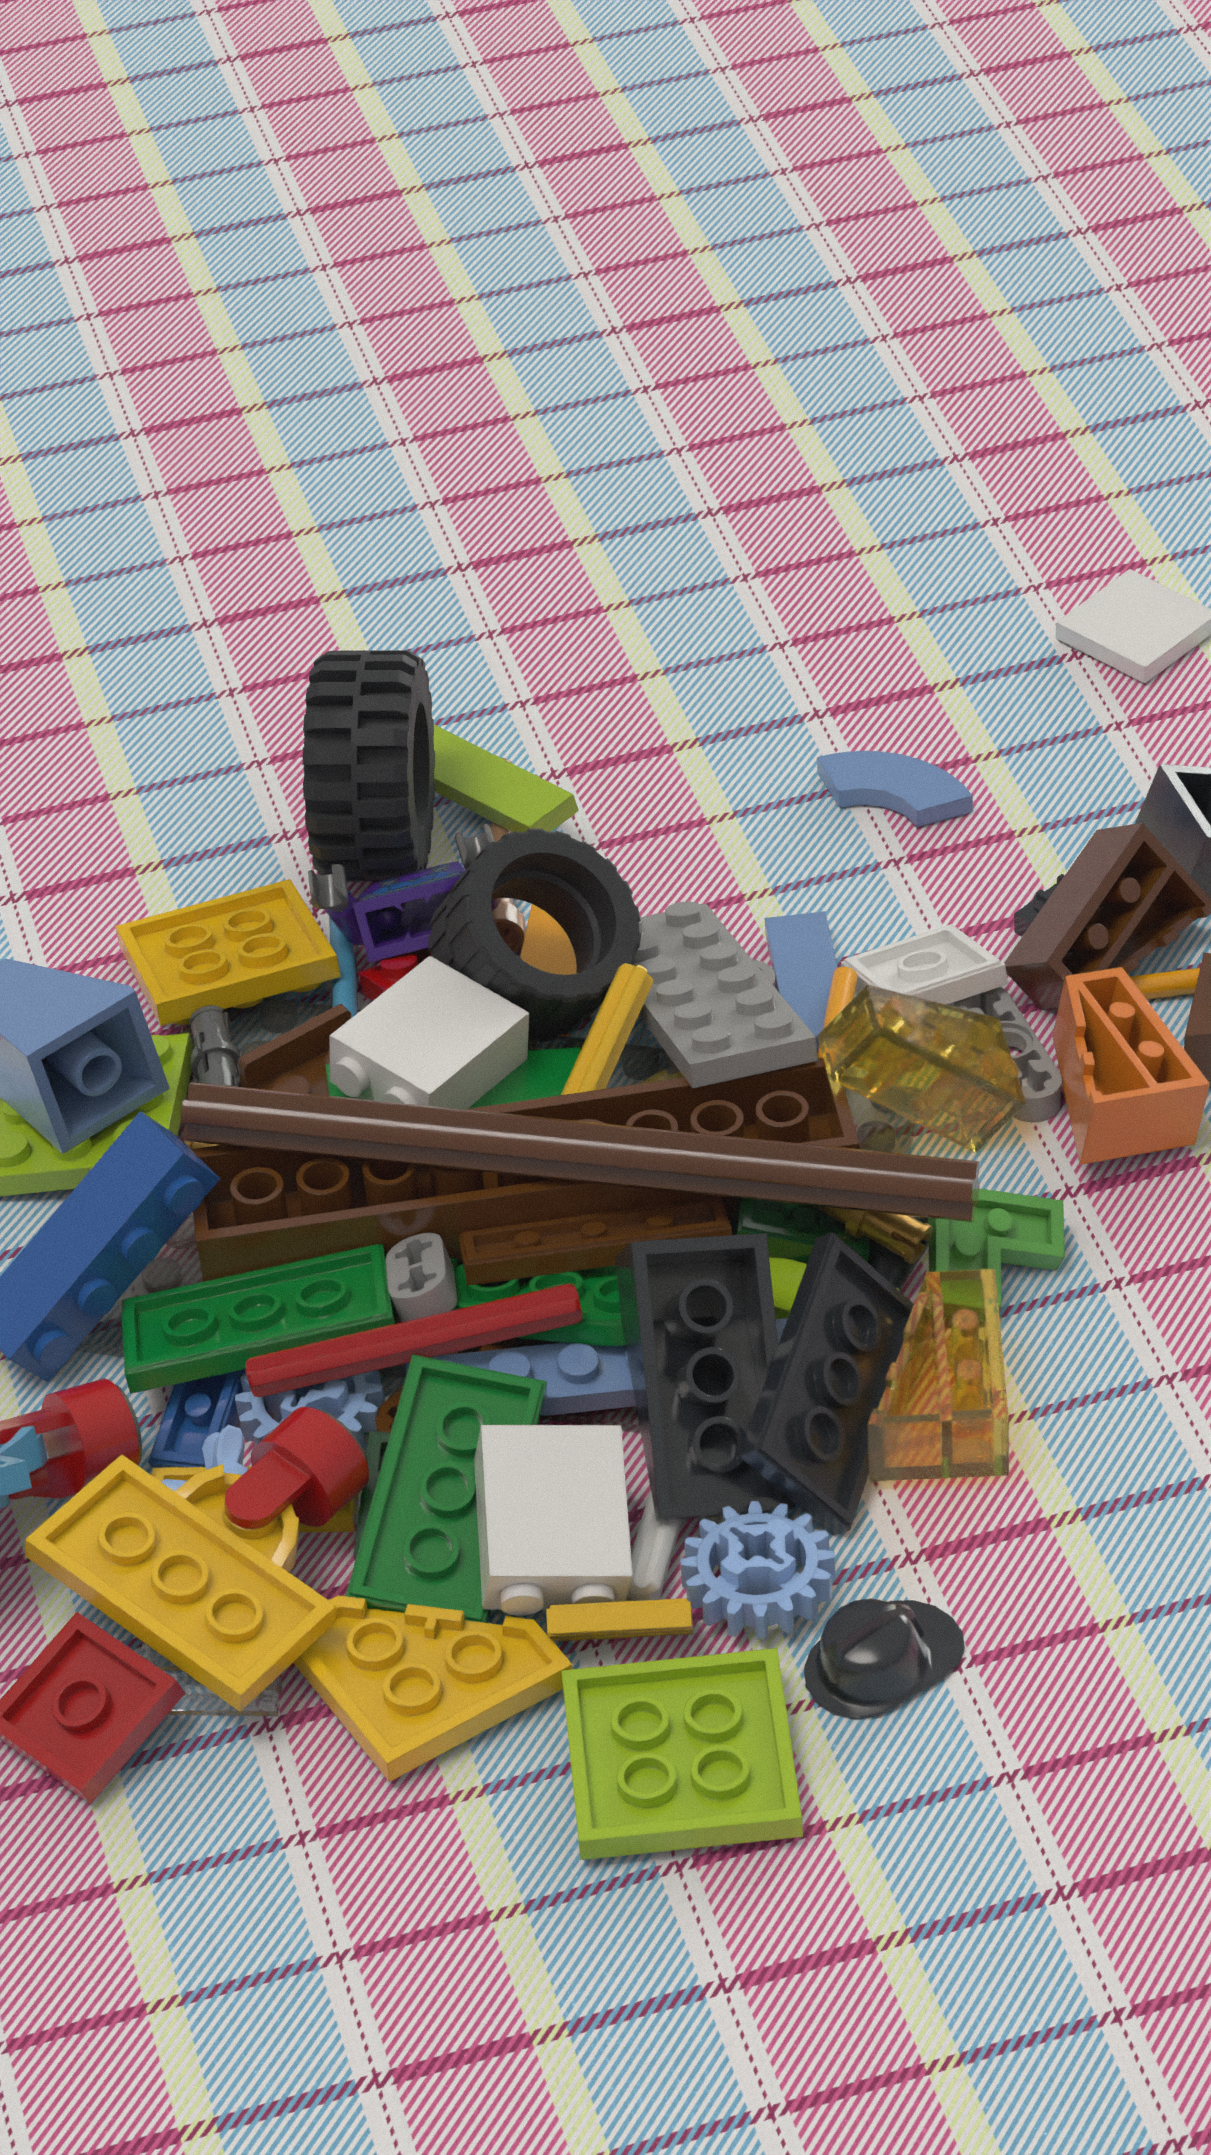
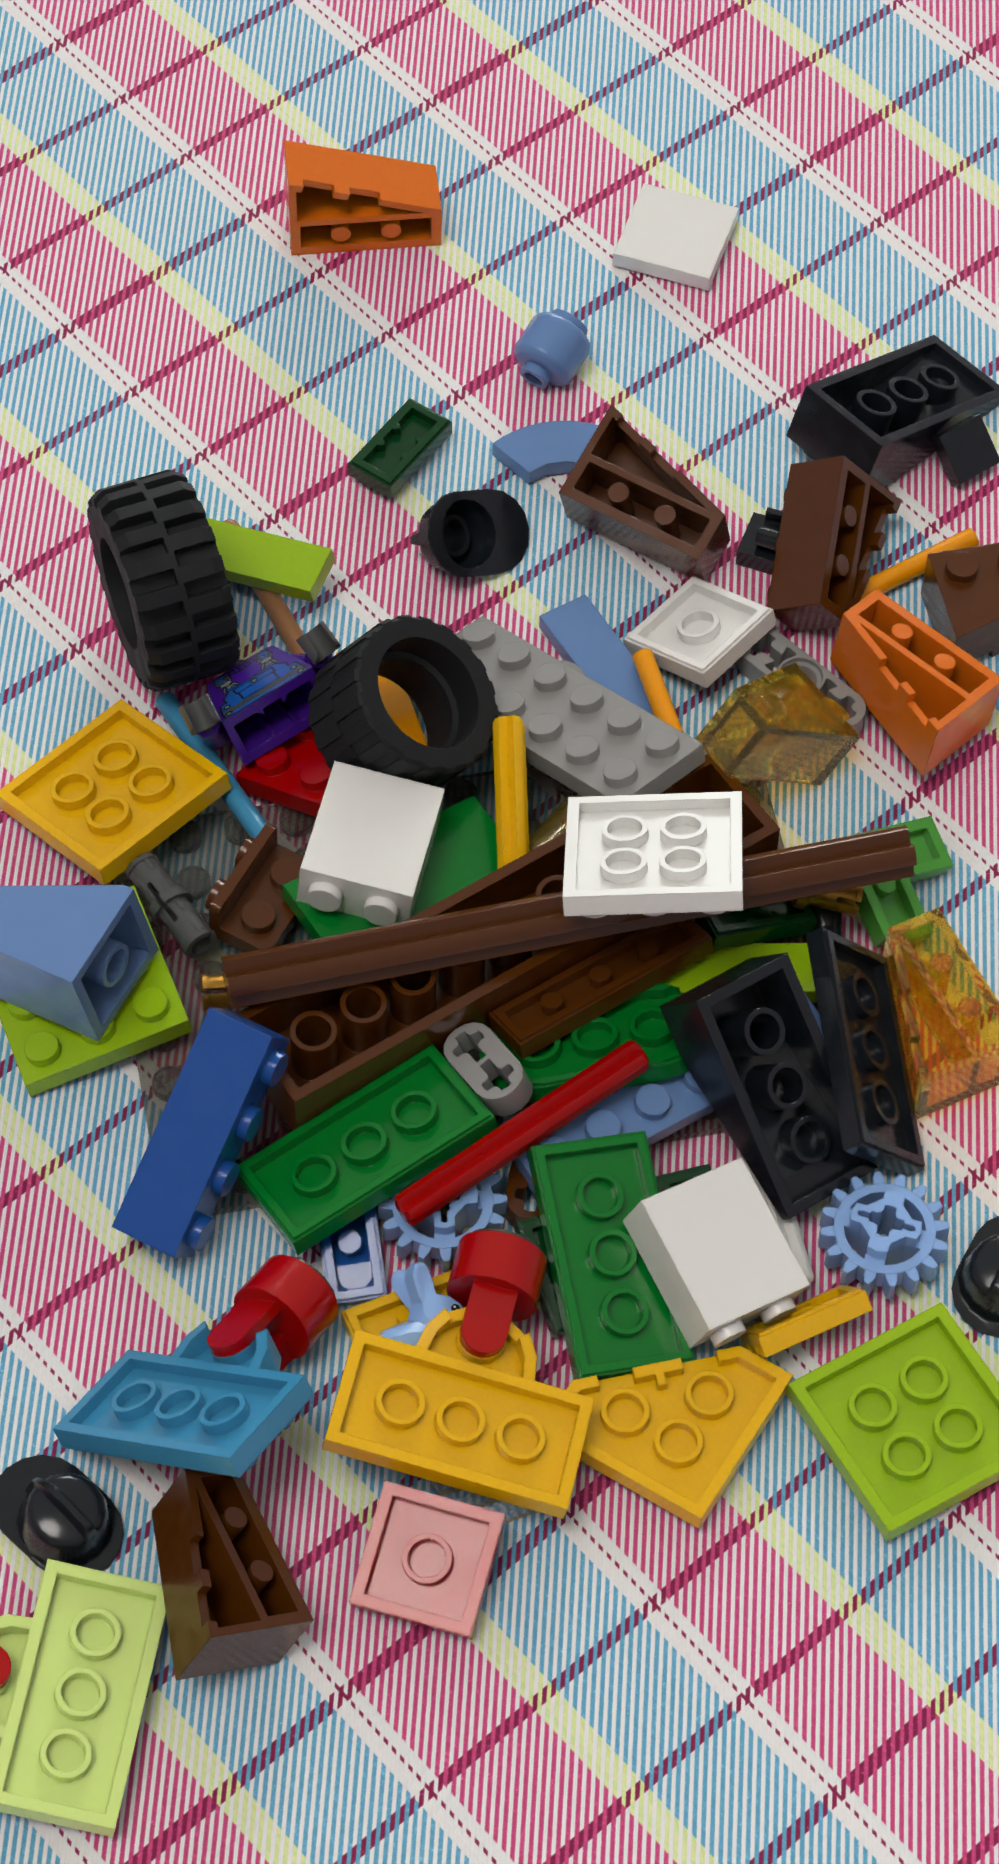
camera: 30 degrees left, 15 degrees up
none -> orange wedge [284,140,442,255]
none -> dark green plate [348,398,452,499]
none -> black piece [410,489,529,578]
none -> medium blue head [514,309,591,389]
none -> reddish brown wedge [559,404,730,581]
none -> white plate [562,791,743,918]

